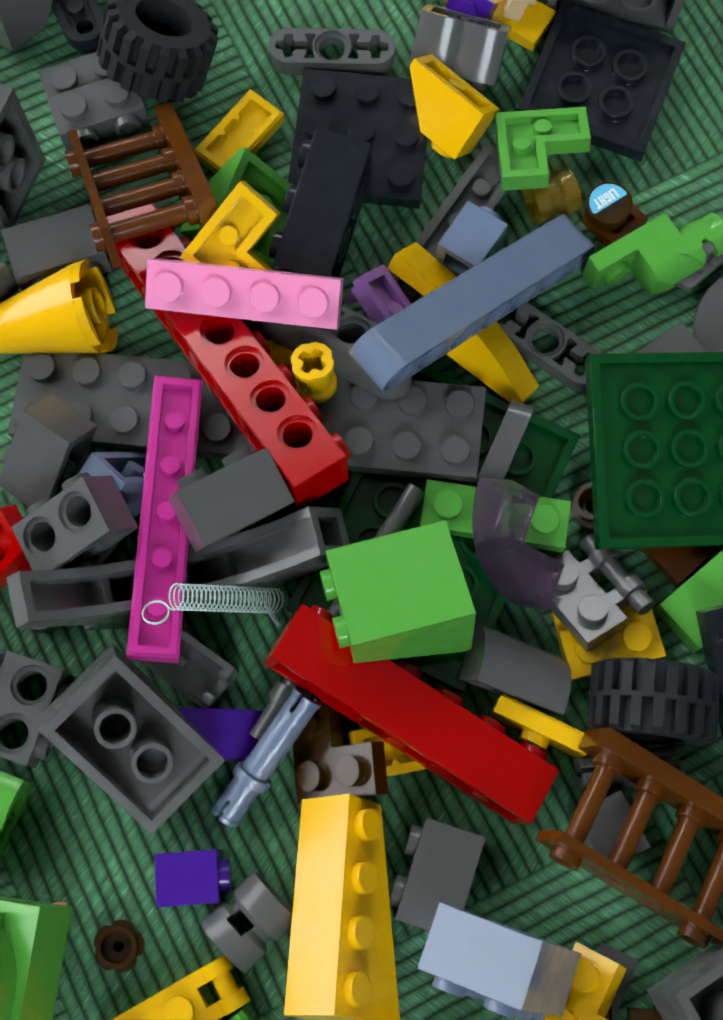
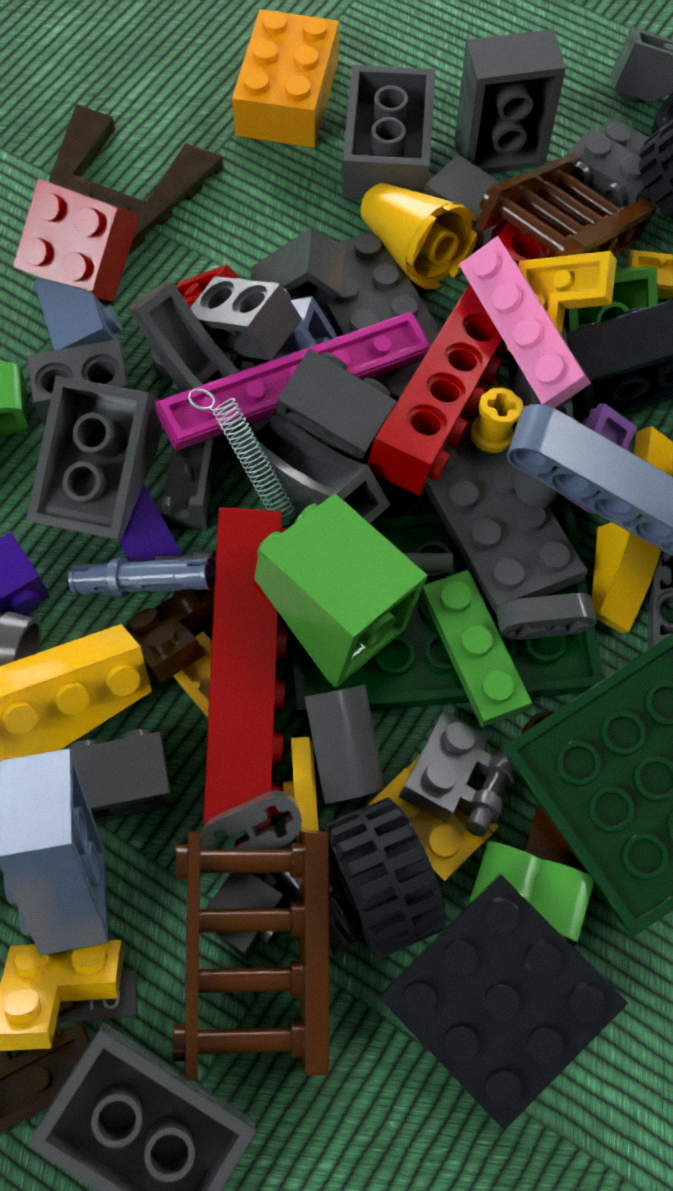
camera: 60 degrees right, 10 degrees down
clear purple brick [472,478,564,611] -> none
none -> dark grey beam [200,790,302,850]

